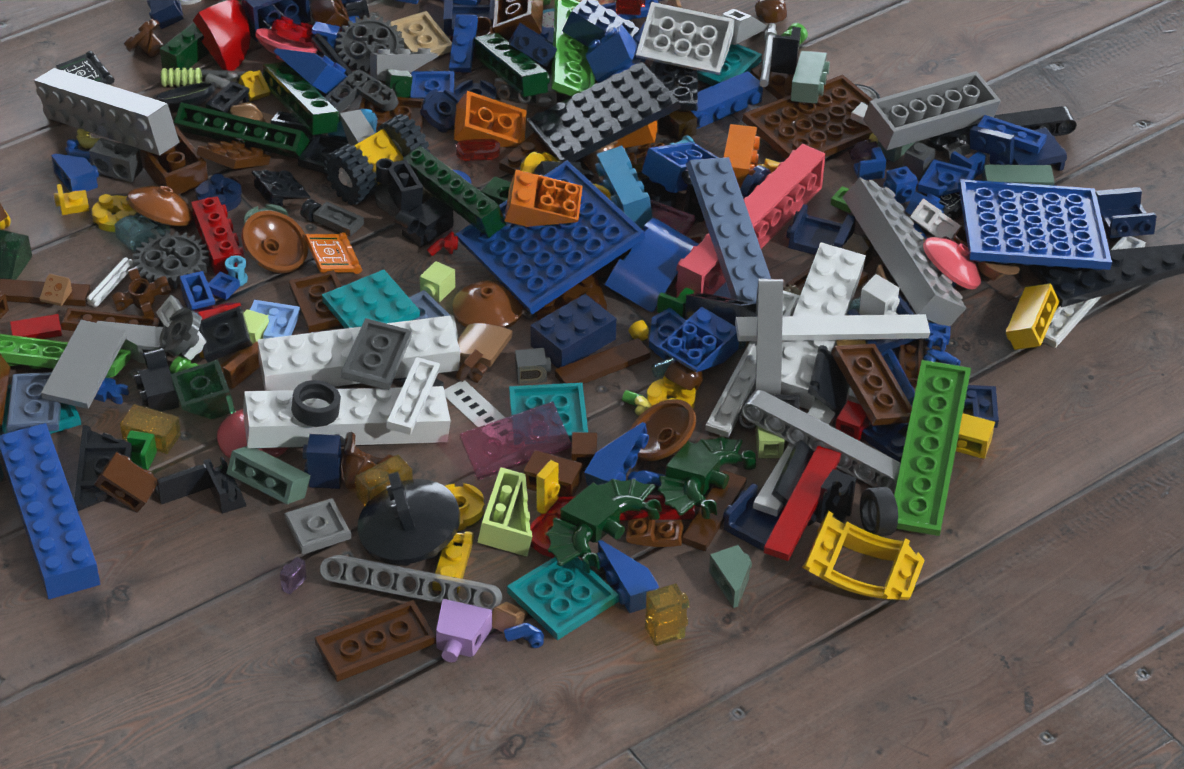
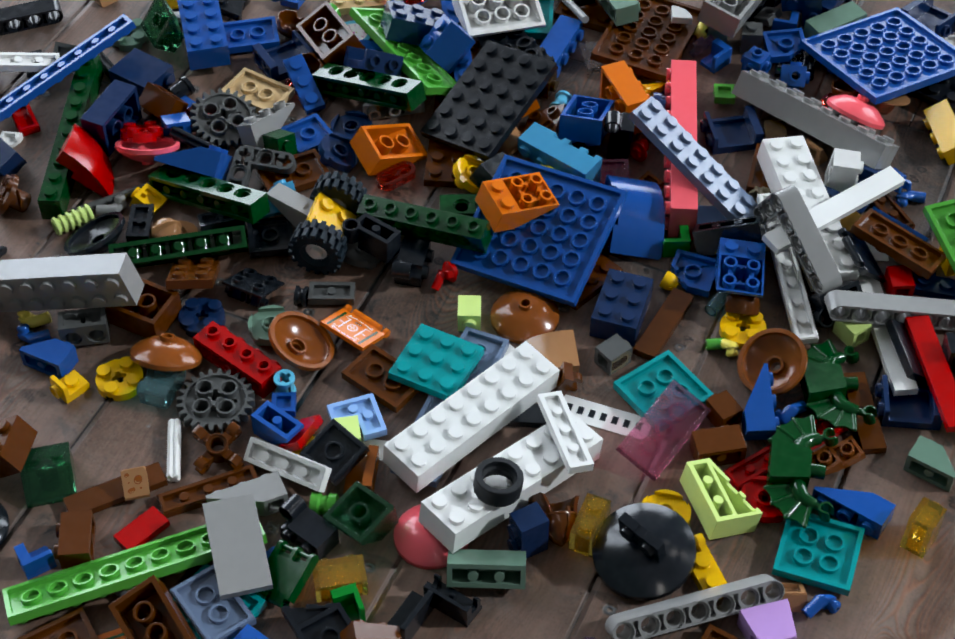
camera: 30 degrees left, 5 degrees up
dark grey plate [159,308,202,356] -> none
light grey plate [284,498,351,555] -> none
dark grey plate [341,318,412,390] -> none
yellow plate [537,460,560,514] -> none
white slope [910,198,961,240] -> none
none -> dark green plate [255,539,319,608]

